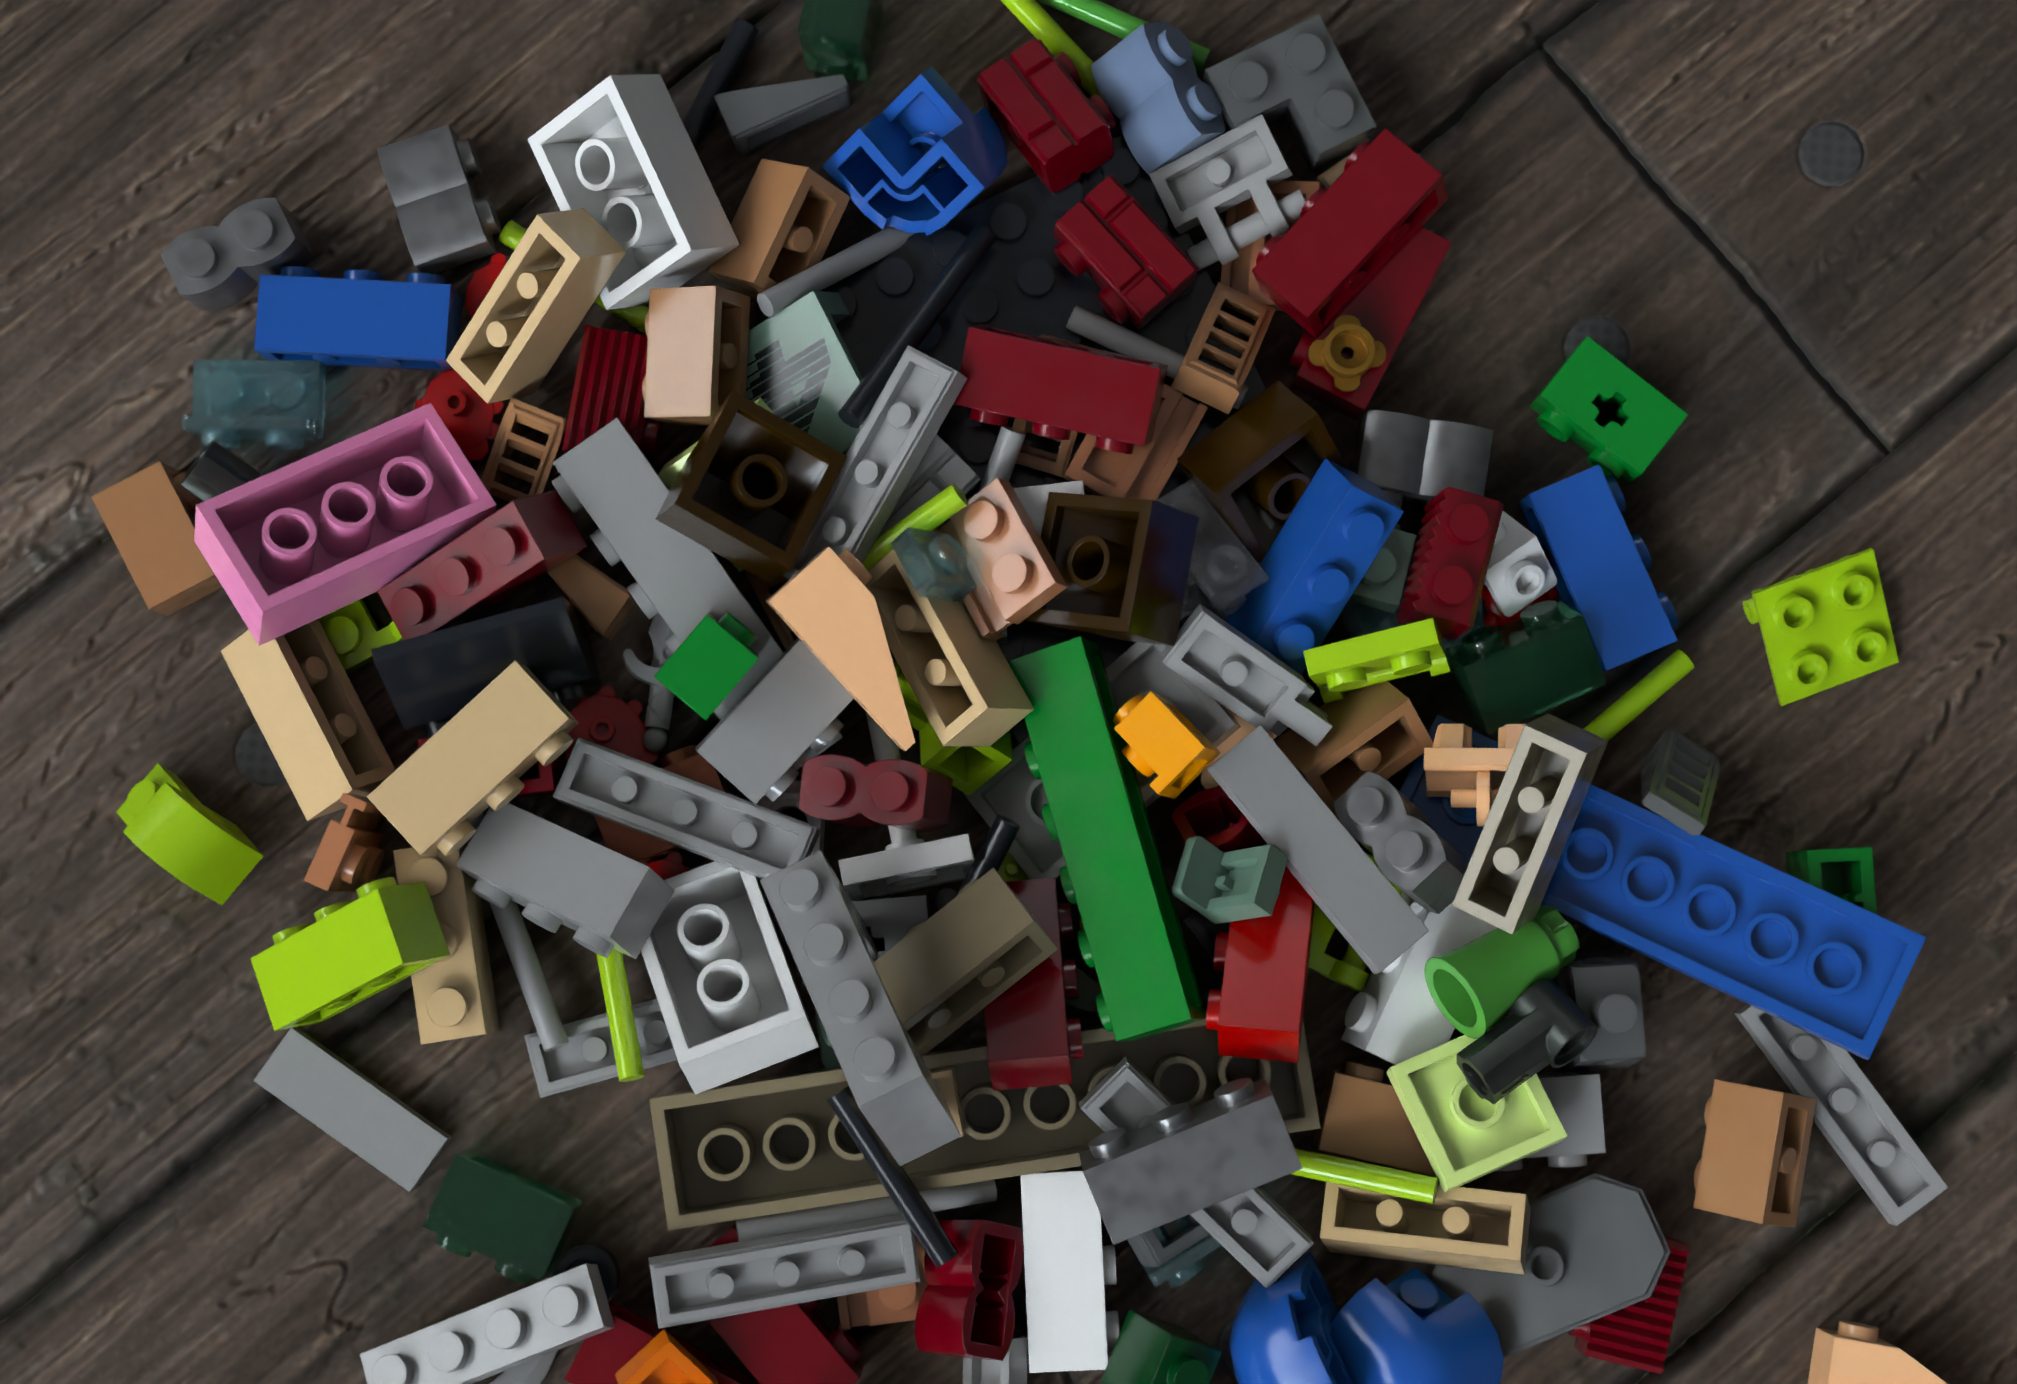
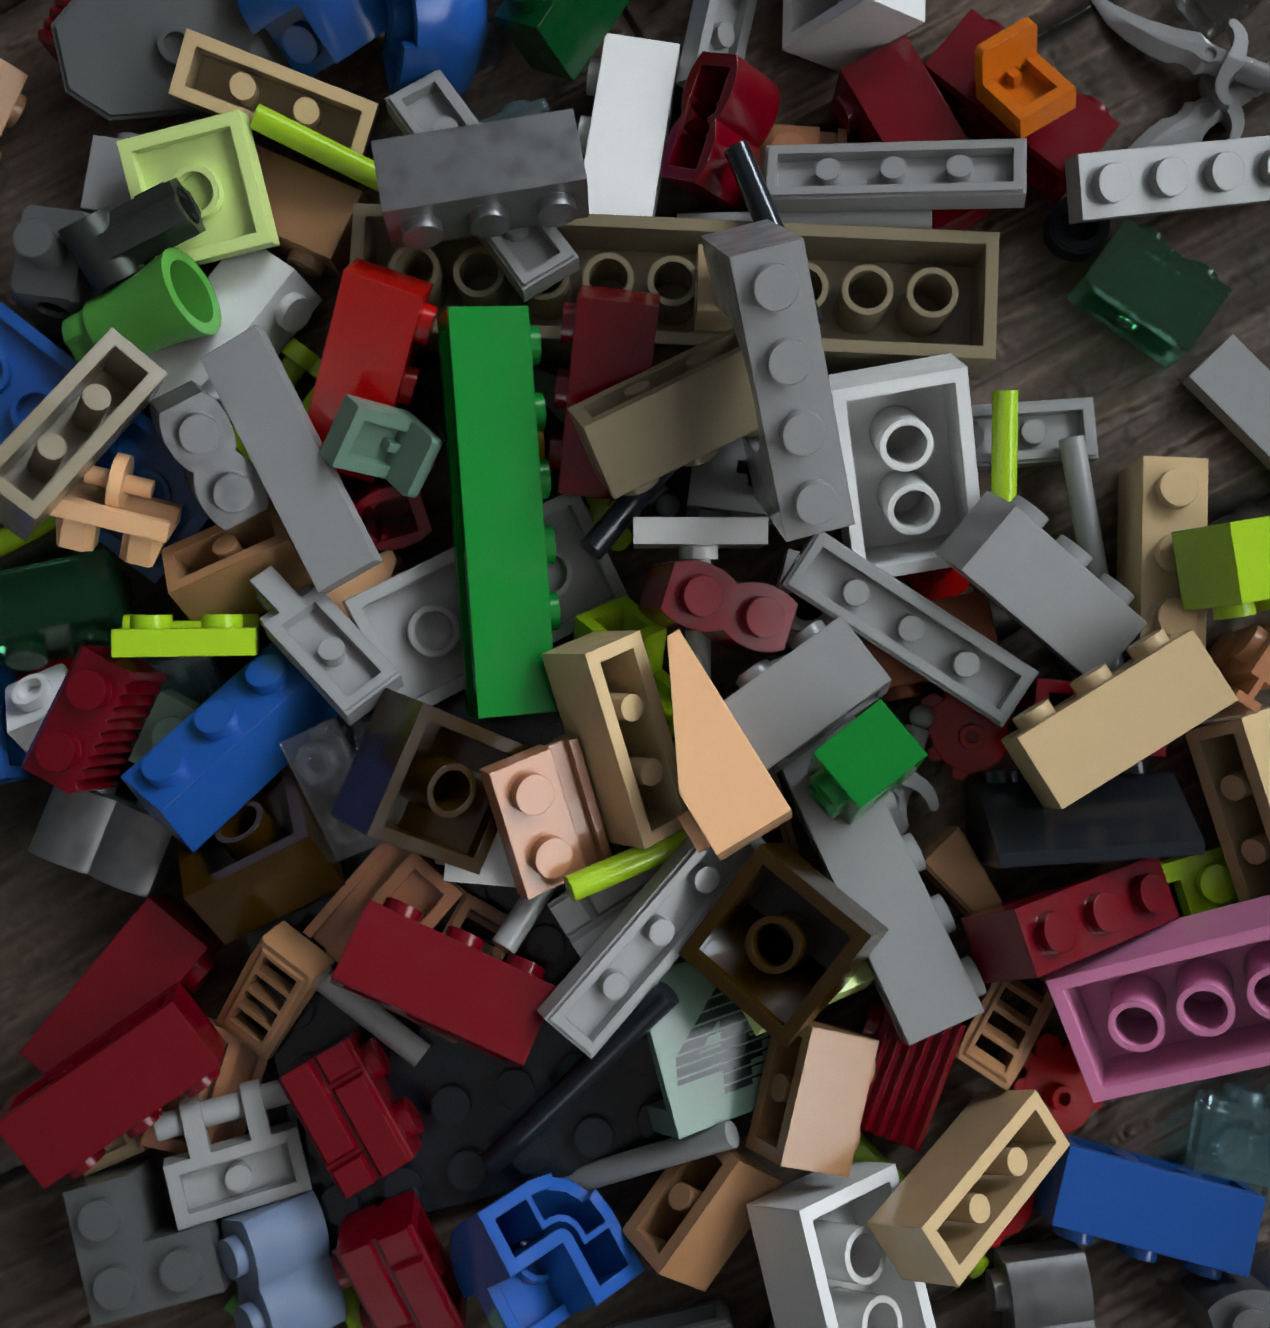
camera: 165 degrees left, 0 degrees up
clear light blue plate [891,527,977,602] -> none
light orange brick [1113,691,1221,799] -> none
pearl gold plate [1308,315,1386,392] -> none

